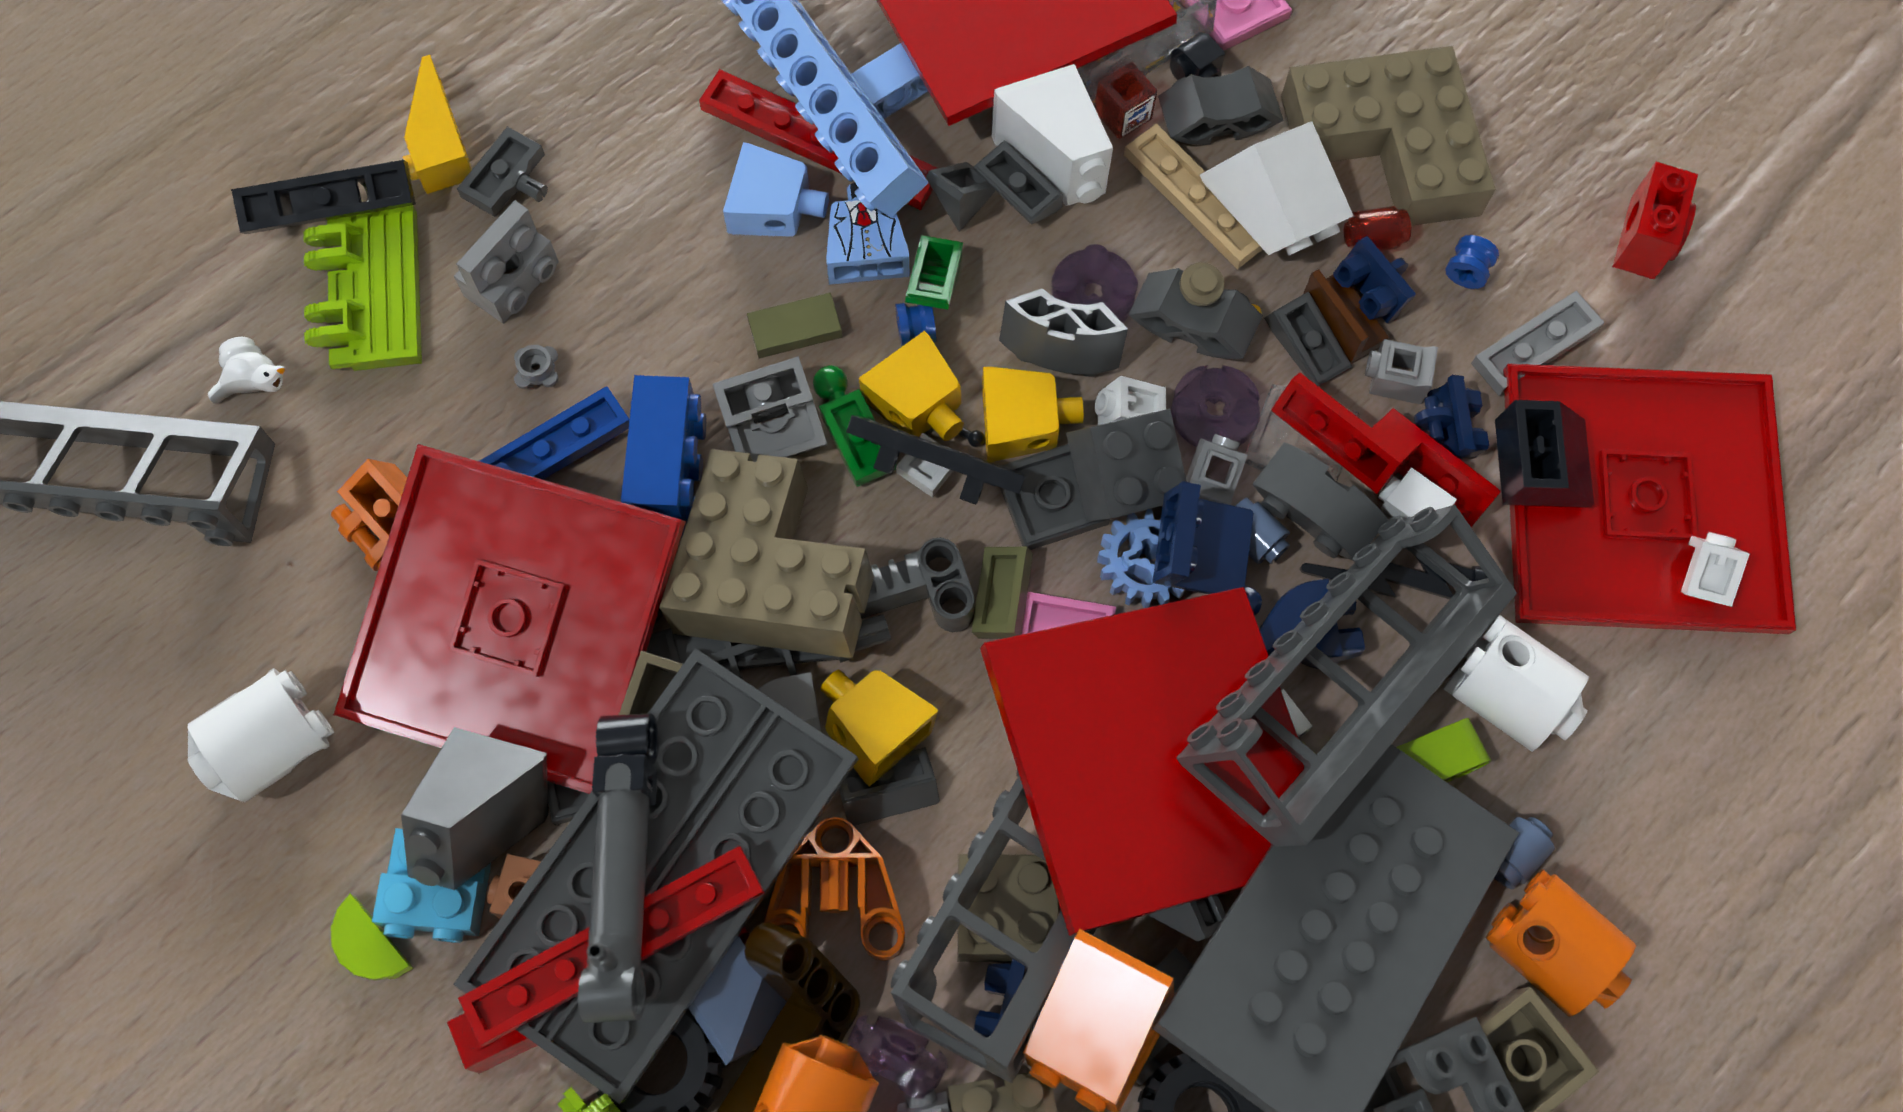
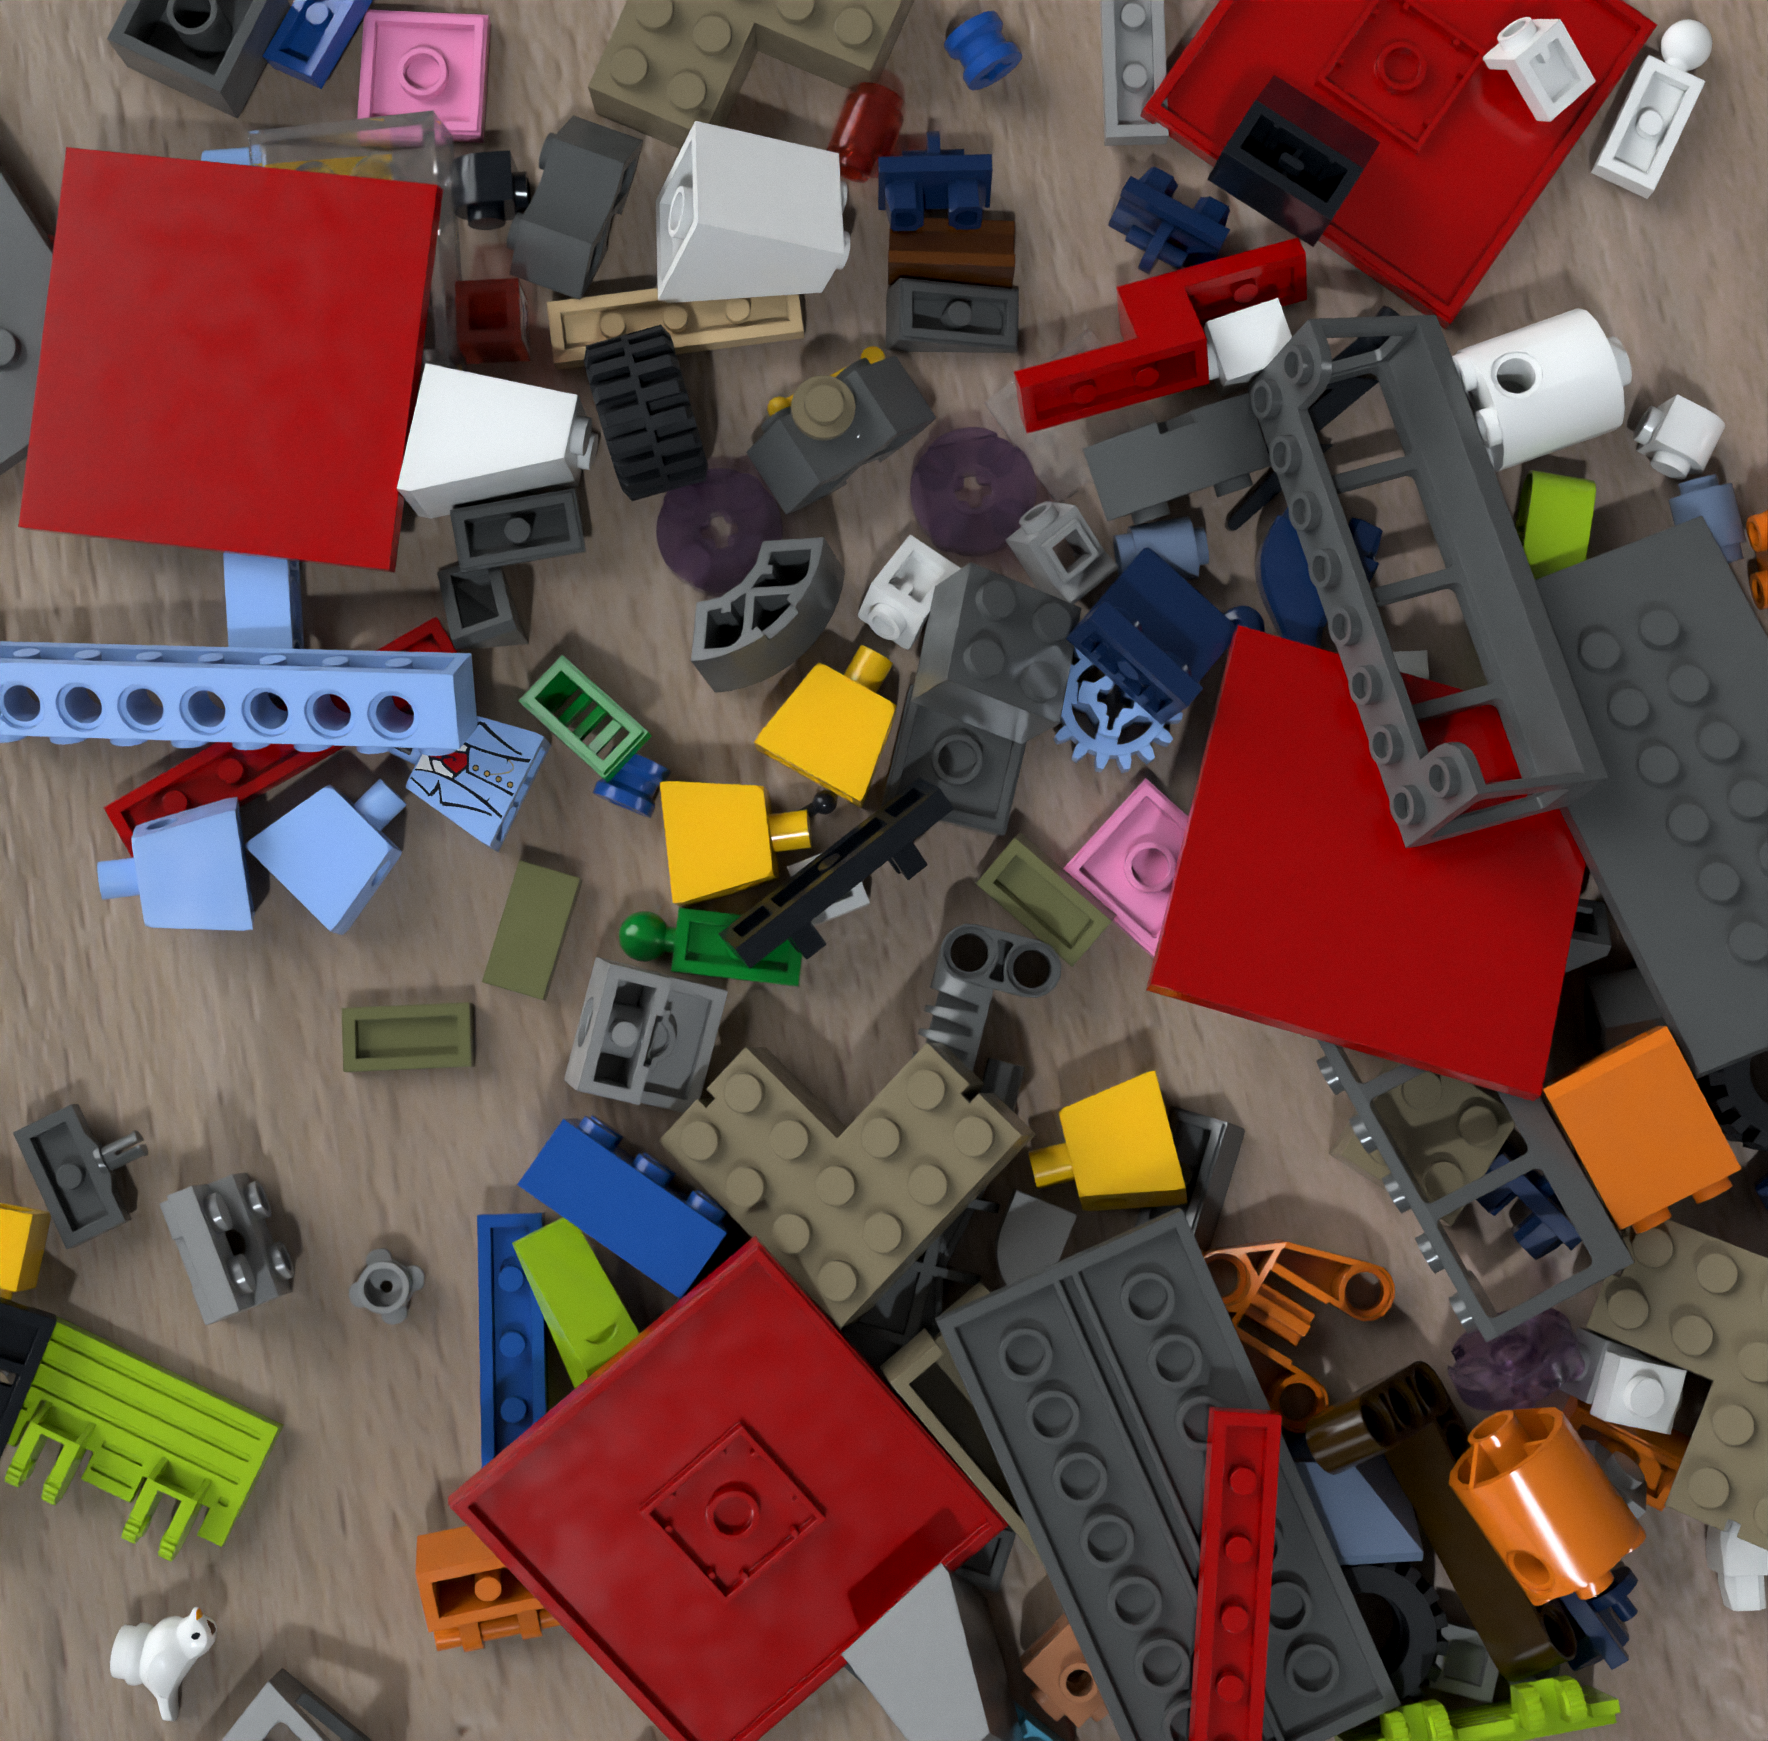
camera: 55 degrees left, 15 degrees up
dark grey piece [578,713,659,1023] -> none
light grey window [1365,339,1438,405] -> none
none -> light blue torso [97,797,255,931]
none -> olive tile [341,1002,475,1072]
none -> lime slope [512,1217,640,1389]
none -> black tyre [584,324,708,501]
none -> white plate [1591,19,1712,199]
none -> white plate [1632,394,1725,480]

